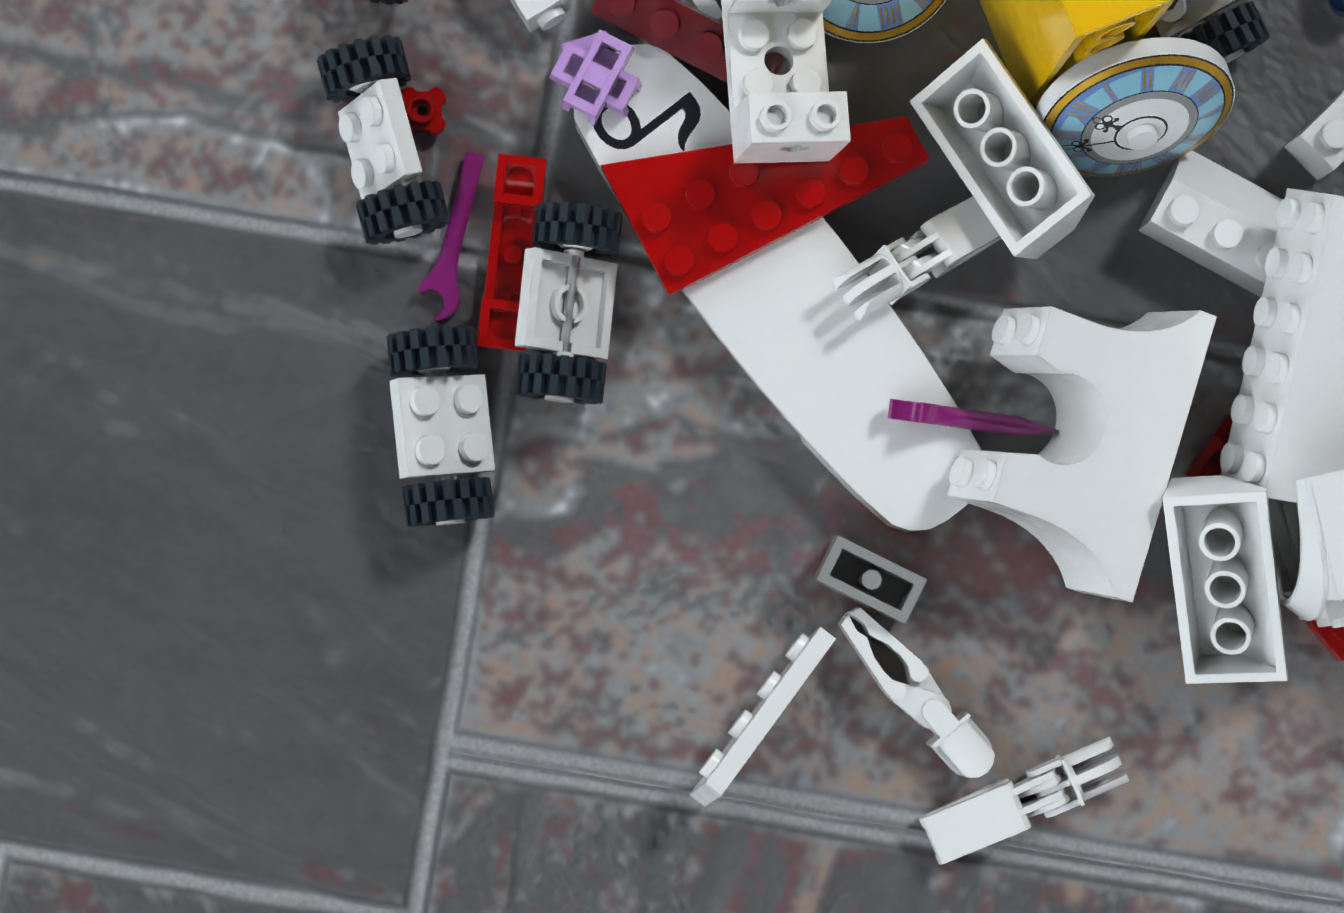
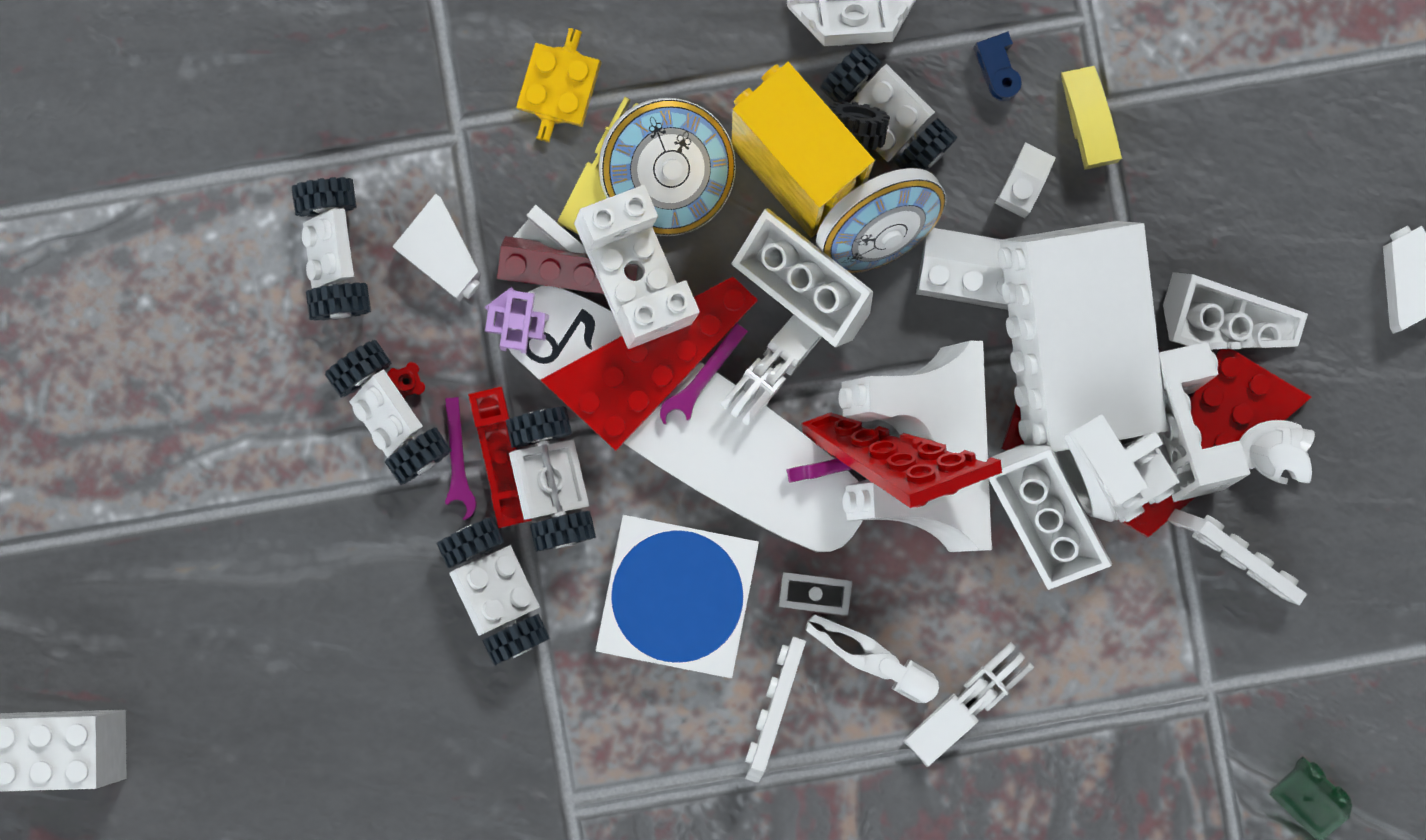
camera: 15 degrees left, 0 degrees up
none -> blue tile [596,515,759,678]
none -> magenta piece [660,323,748,425]
none -> red wing [801,412,1002,508]

